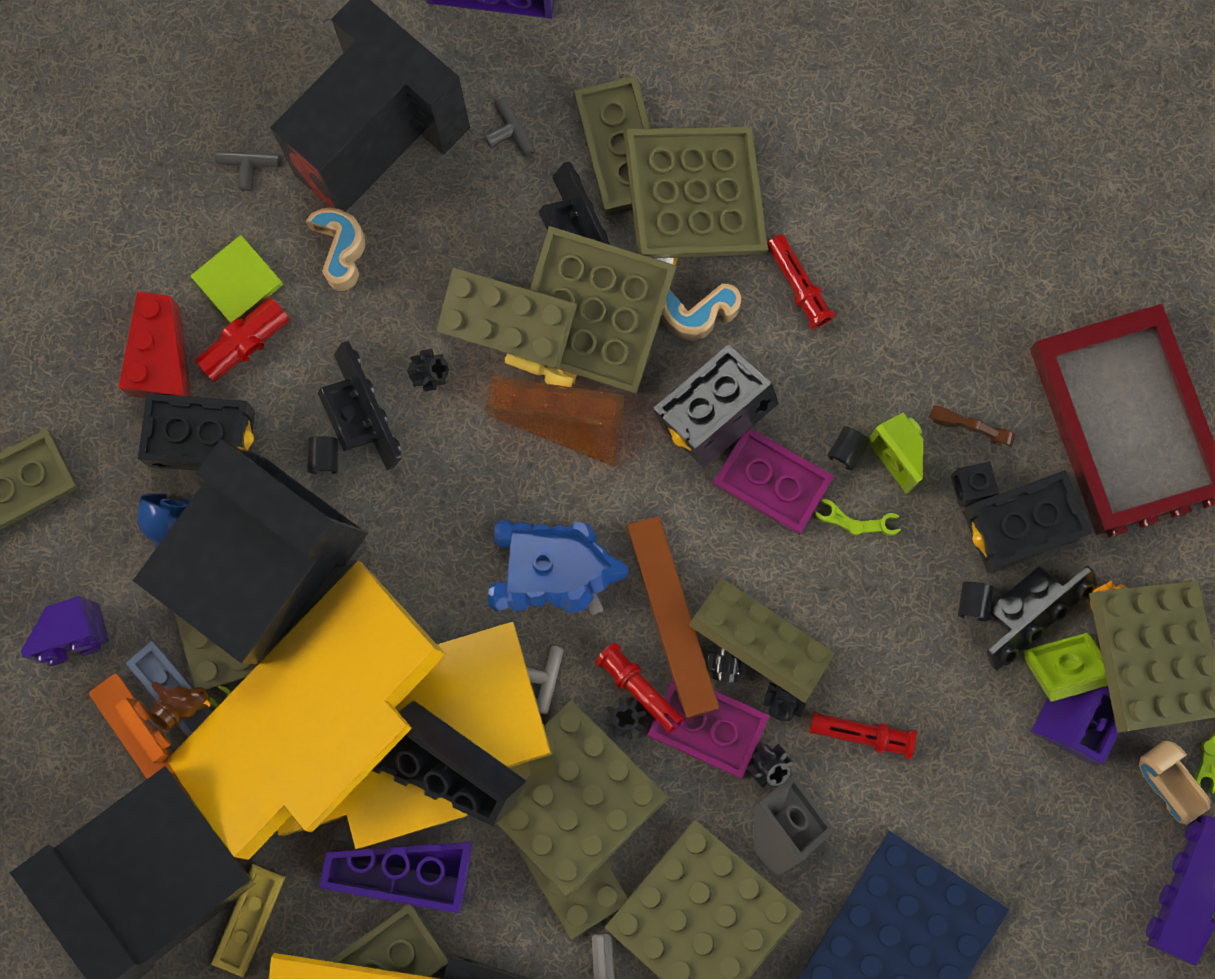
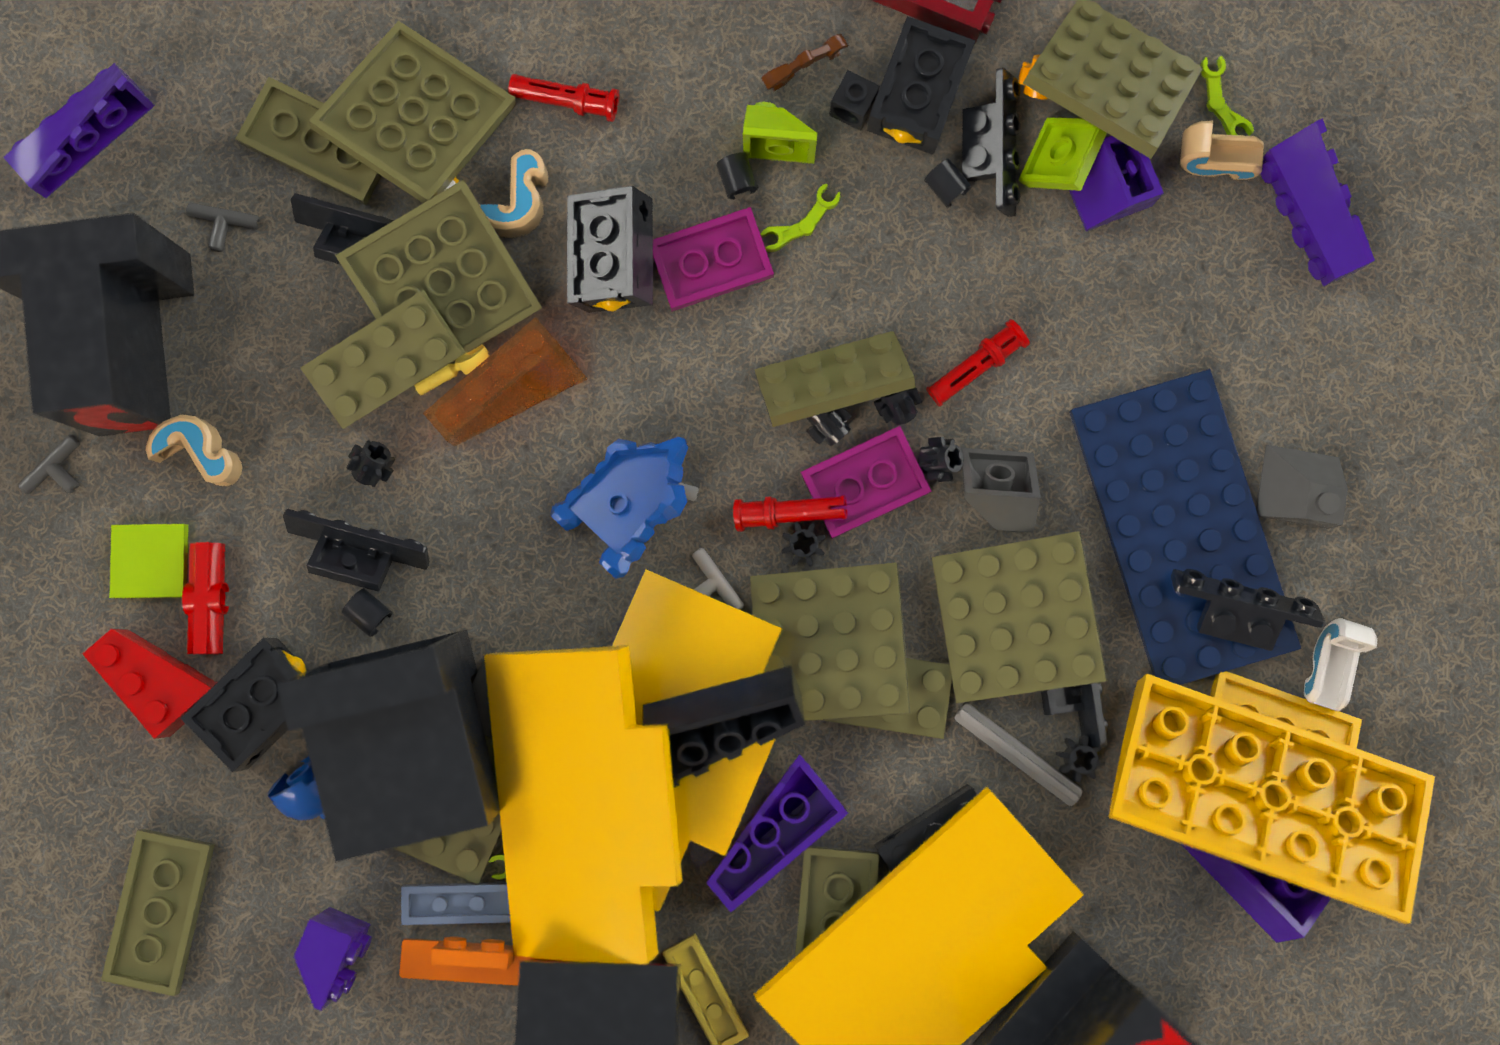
camera: 50 degrees left, 5 degrees up
reddish brown animal [148,681,211,731] -> none
dark orange tile [626,516,719,719] -> none

